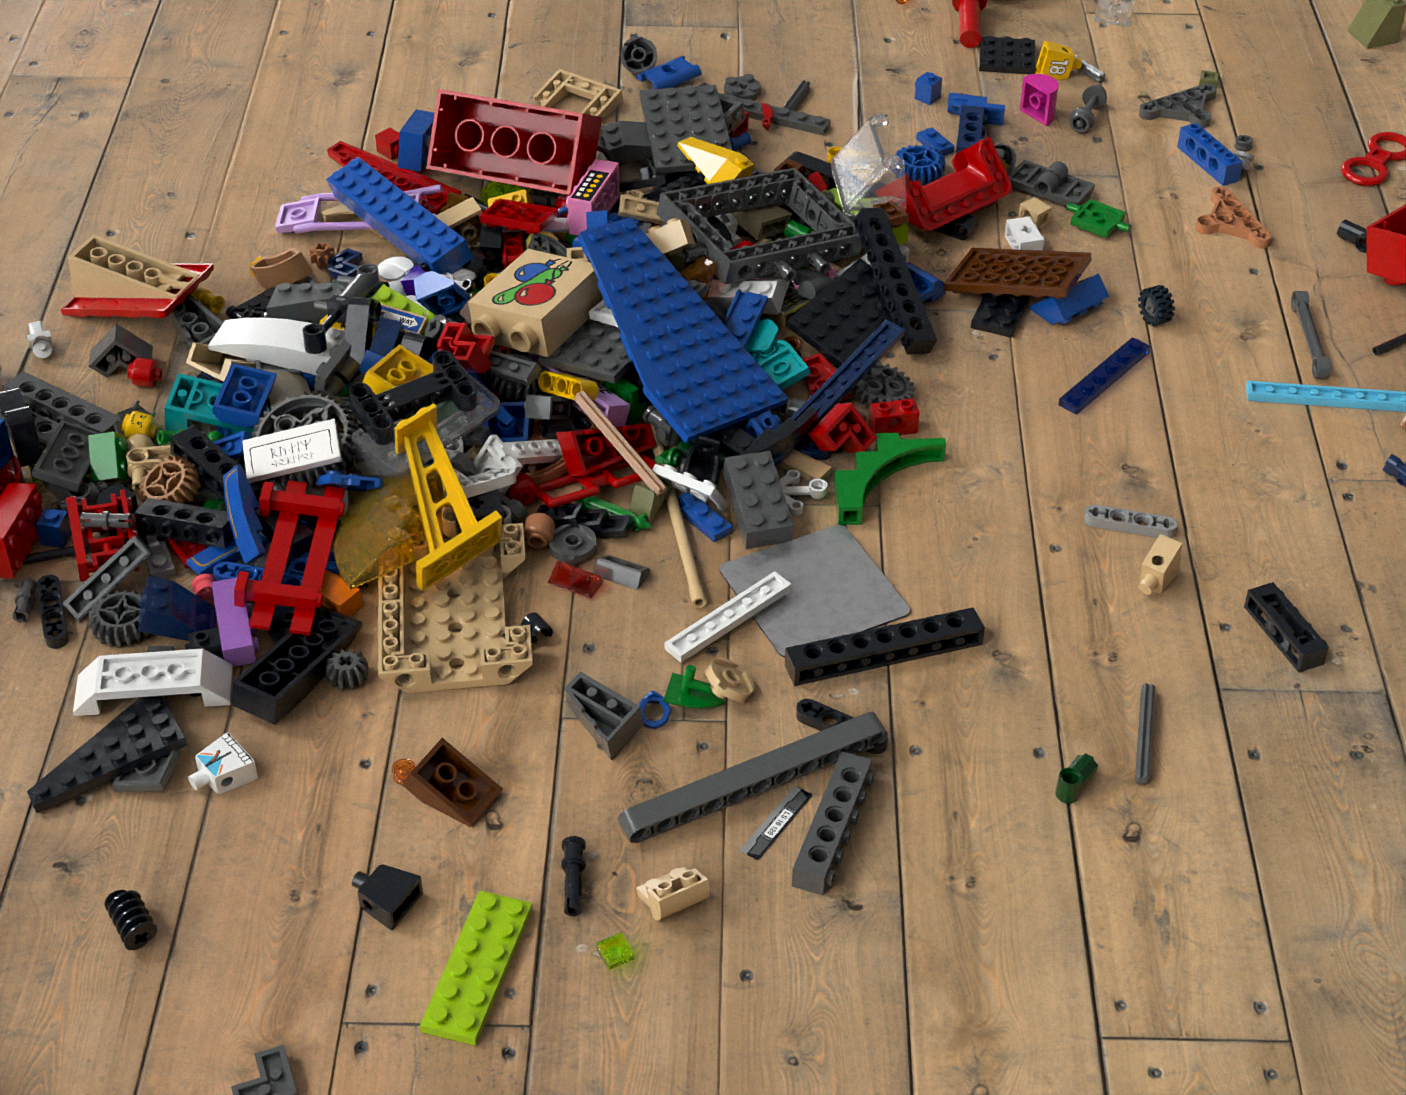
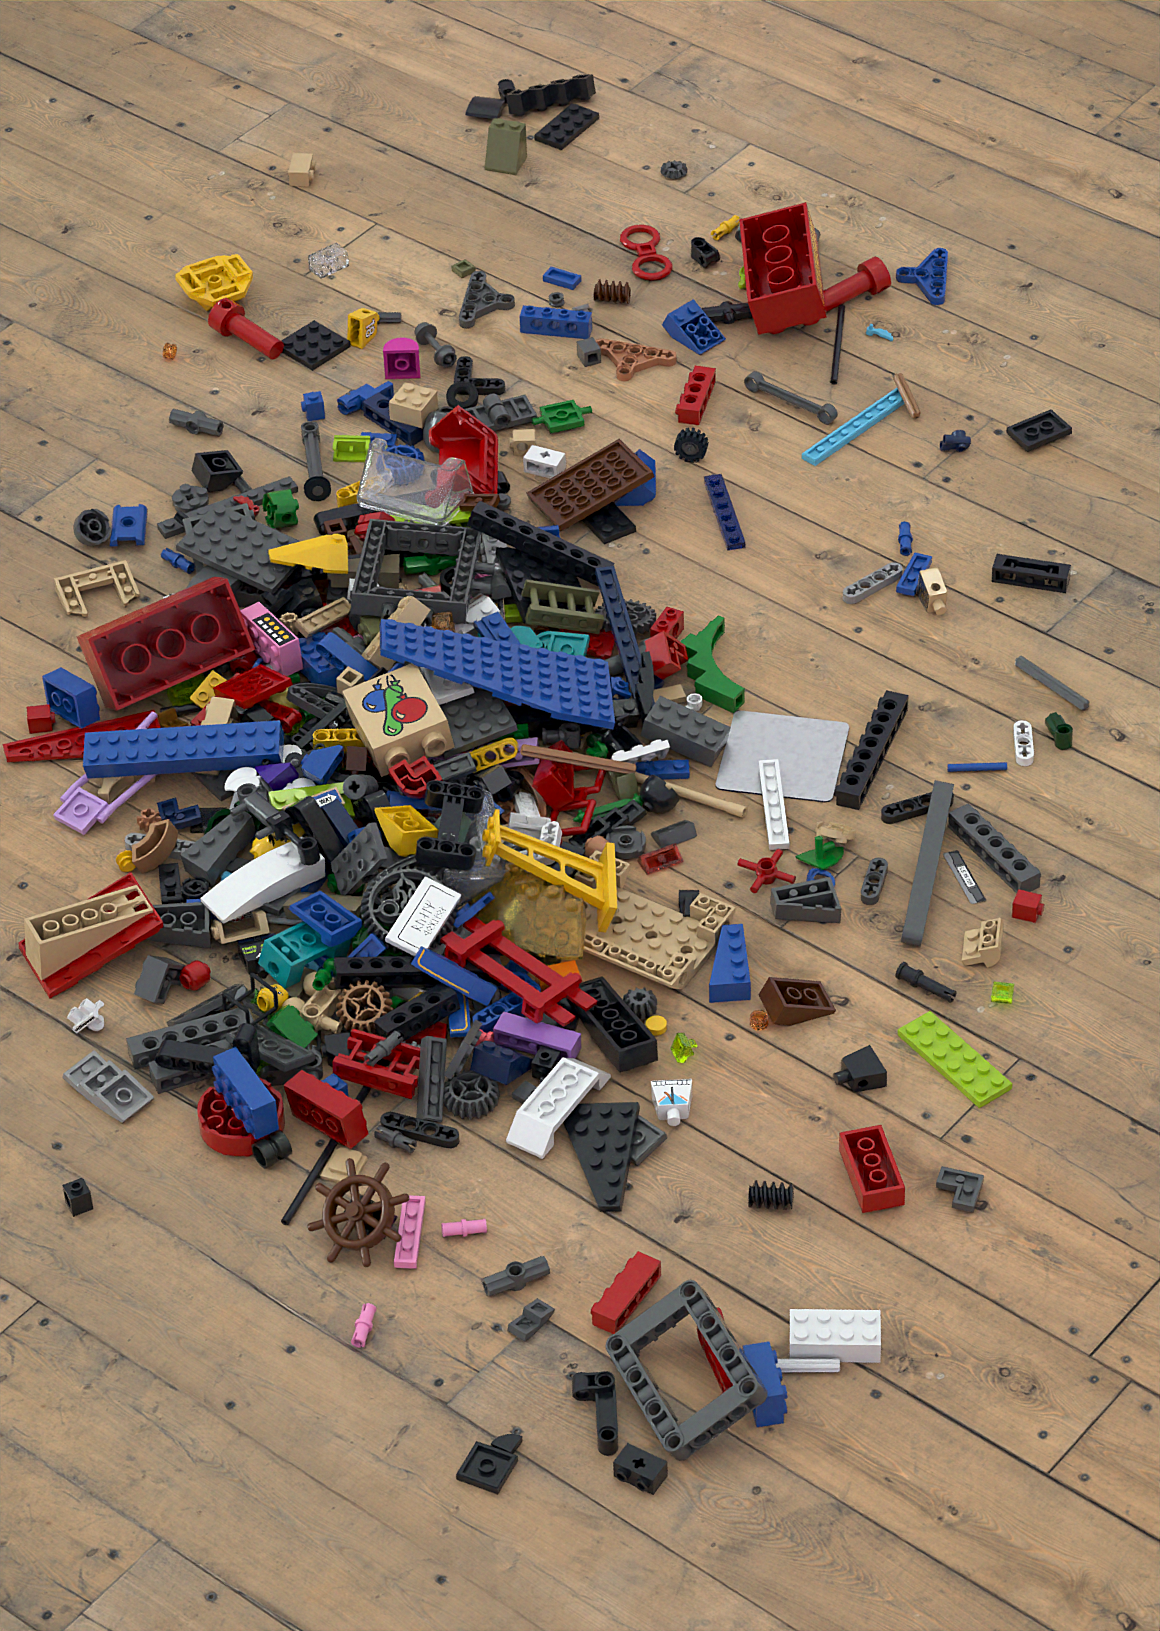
camera: 50 degrees left, 0 degrees up
none -> dark grey plate [167,984,244,1027]
none -> dark grey piece [169,408,224,436]
none -> black slope [191,450,243,492]
none -> black piece [222,973,278,1026]
none -> green brick [263,489,299,529]
none -> dark grey piece [301,421,331,501]
none -> lime hinge [333,435,371,462]
none -> tan brick [389,382,438,428]
none -> dark grey plate [444,1019,483,1079]
none -> black tyre [446,381,478,409]
none -> black beam [454,356,505,395]
none -> dark grey plate [497,493,511,510]
none -> olive fence [521,579,604,634]
none -> blue tile [543,266,581,290]
none -> dark grey brick [576,337,601,367]
none -> reddish brown piece [593,279,631,304]
none -> black cylinder [639,775,680,814]
none -> yellow tile [646,1015,667,1036]
none -> blue slope [662,299,726,355]
none -> clear neon green tile [670,1033,698,1063]
none -> red brick [675,365,716,425]
none -> blue wedge [709,924,751,1003]
none -> red bar [737,849,796,893]
none -> red brick [839,1125,905,1213]
none -> dark grey beam [861,858,888,905]
none -> blue plate [896,552,932,596]
none -> blue pin [898,521,913,556]
none -> blue bar [947,762,1007,772]
none -> red brick [1012,889,1045,923]
none -> white beam [1013,721,1034,766]

